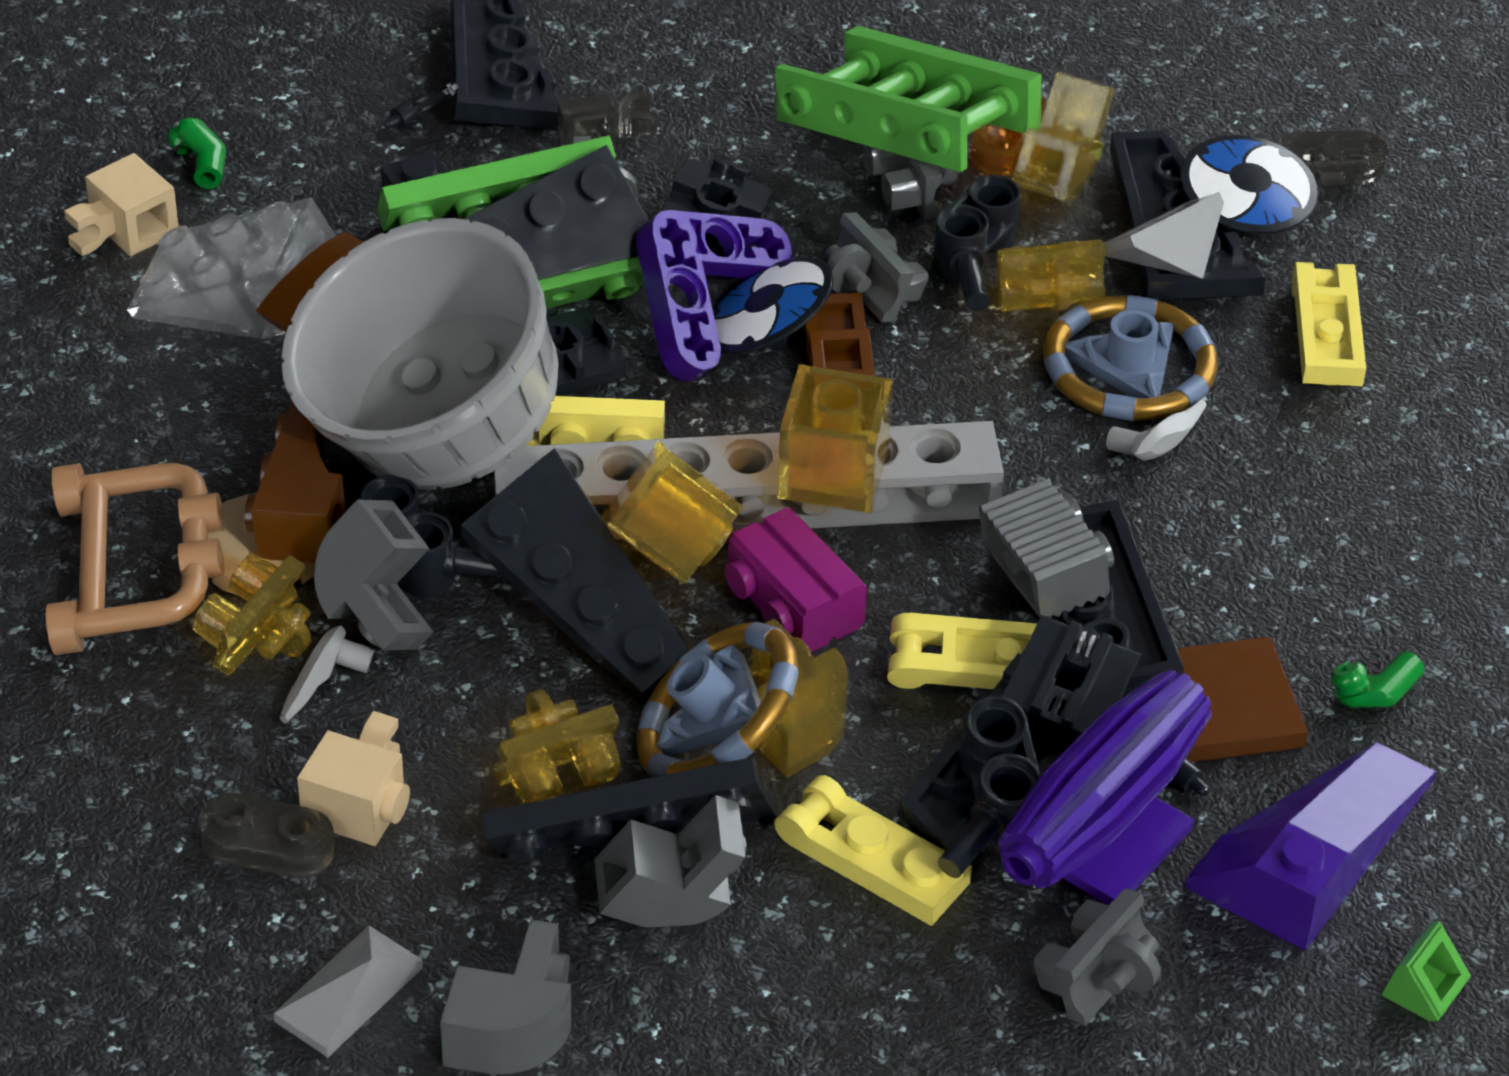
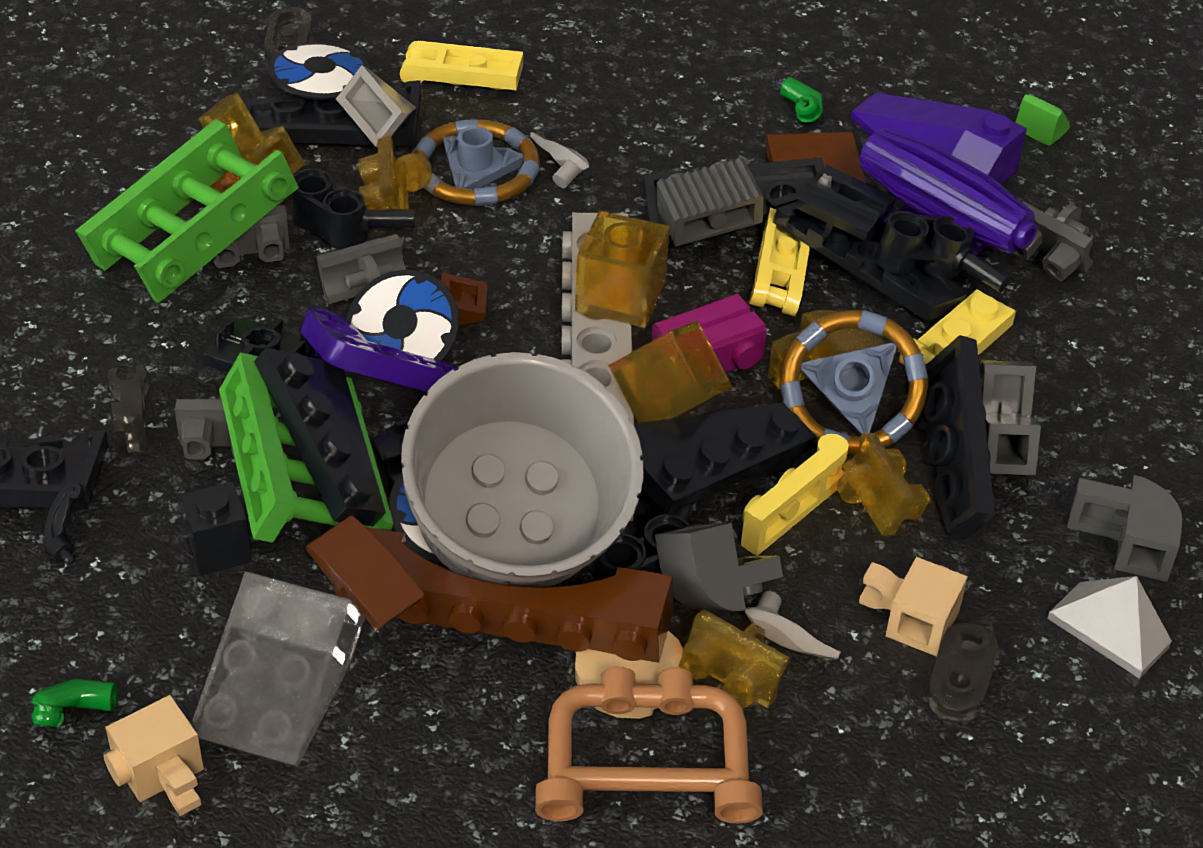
camera: 85 degrees left, 0 degrees up
none -> light yellow plate [741,434,849,556]

